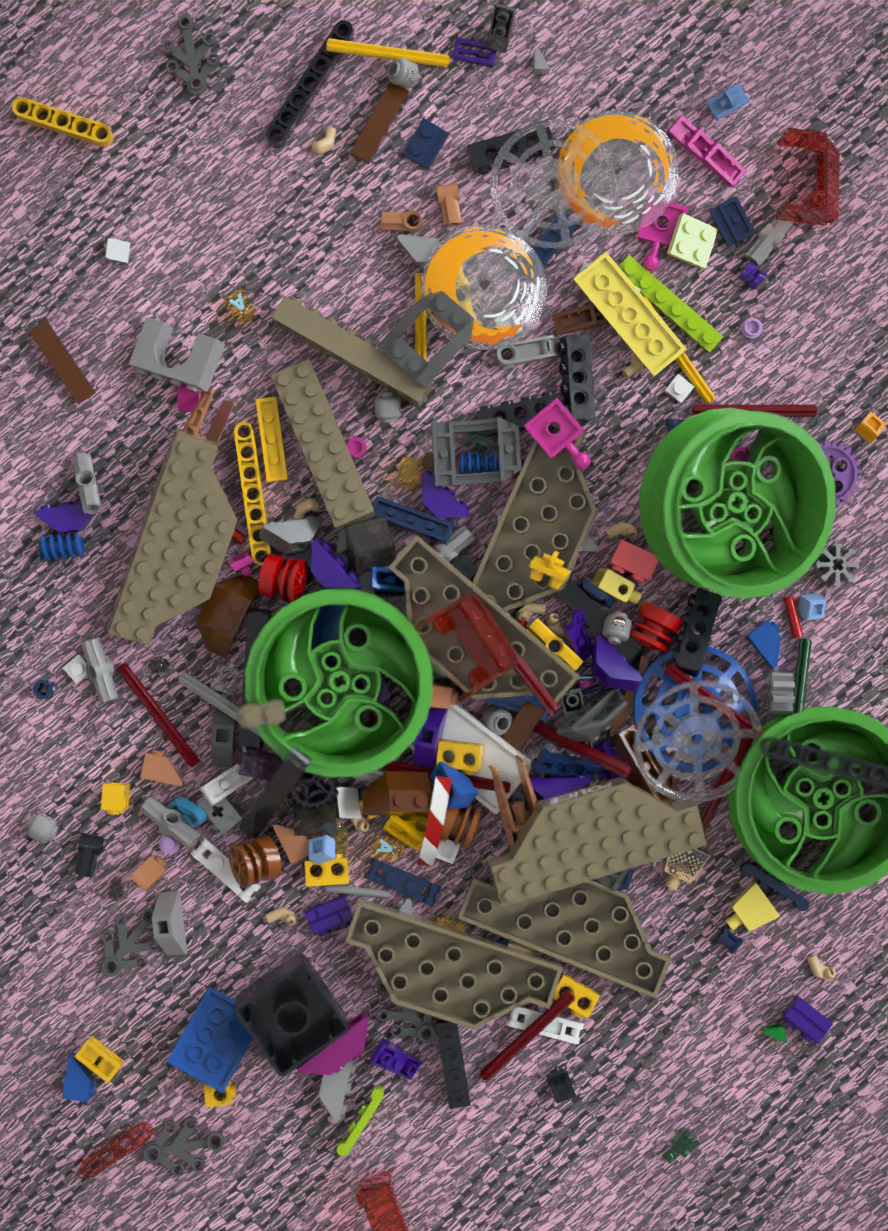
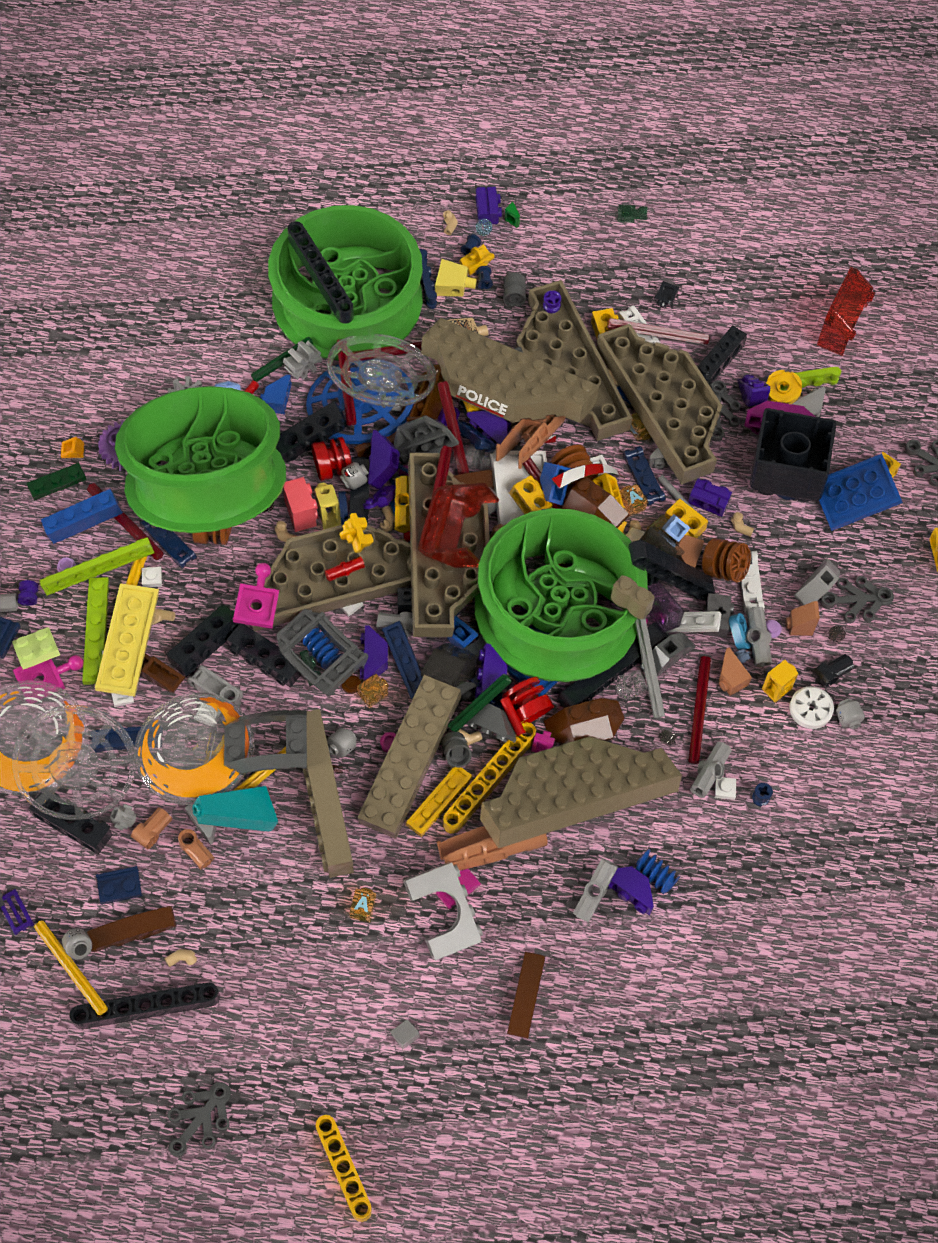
camera: 135 degrees left, 25 degrees down
none -> dark green plate [27,463,87,501]
none -> lime plate [39,537,154,595]
none -> blue brick [41,488,123,544]
none -> light grey gear [110,804,136,831]
none -> teal slope [192,786,278,832]
none -> red pin [324,556,365,582]
none -> dark grey wheel [441,731,472,768]
none -> dark green axle [448,673,511,732]
none -> yellow hips [459,244,494,275]
none -> dark blue bush [460,234,482,255]
none -> clear light blue plate [476,218,492,236]
none -> red piece [500,696,526,736]
none -> dark grey wheel [503,273,526,306]
none -> dark purple wheel [543,290,561,313]
none -> sand blue plate [734,649,751,663]
none -> yellow plate [766,370,802,404]
none -> white wheel [789,686,834,729]

